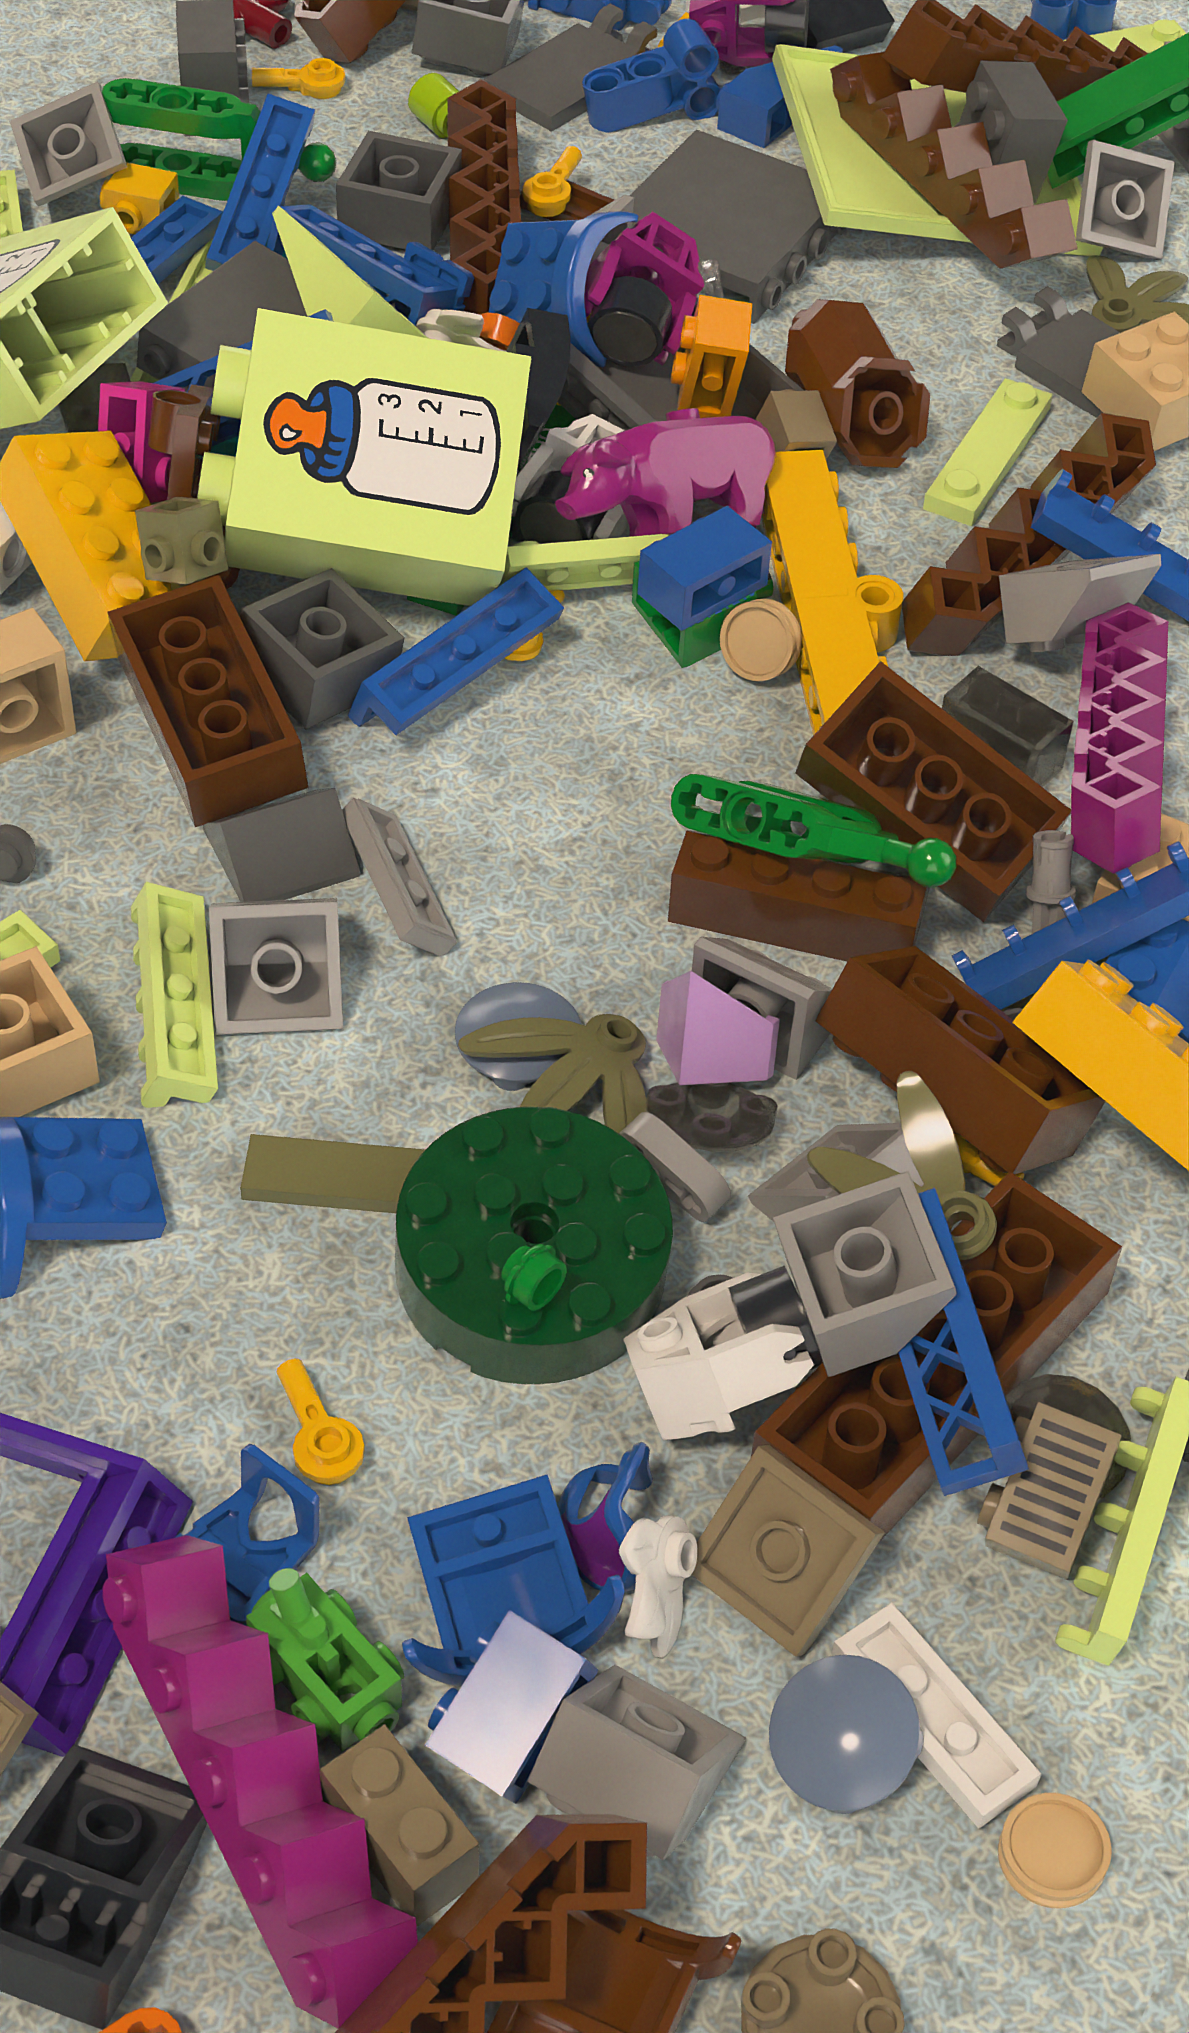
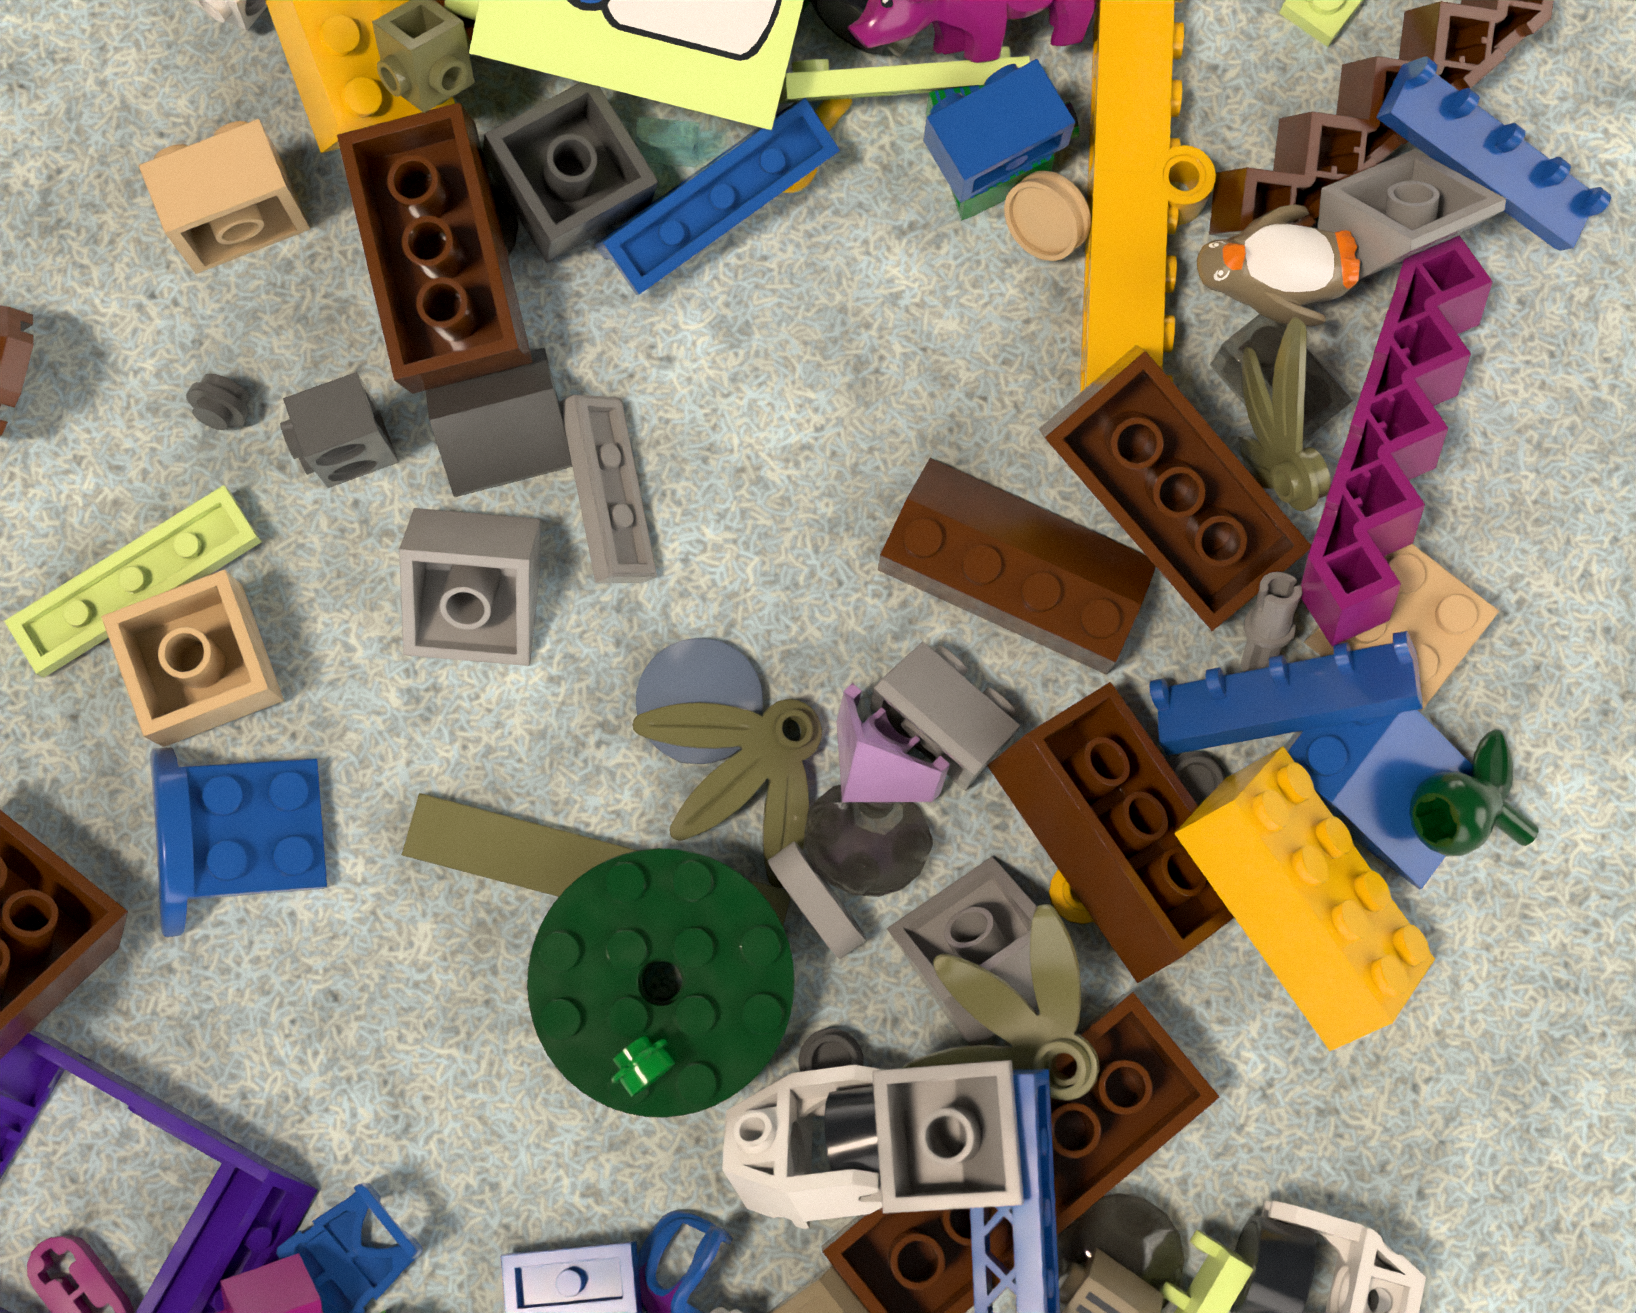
camera: 10 degrees right, 30 degrees up
yellowish green hinge [131,882,218,1108] -> none
yellow plate [277,1358,365,1485] -> none
green piece [671,774,956,888] -> none
none -> dark grey brick [280,372,399,488]
none -> clear light blue tile [635,117,702,167]
none -> animal [1197,204,1360,326]
none -> olive plant [1238,317,1331,511]

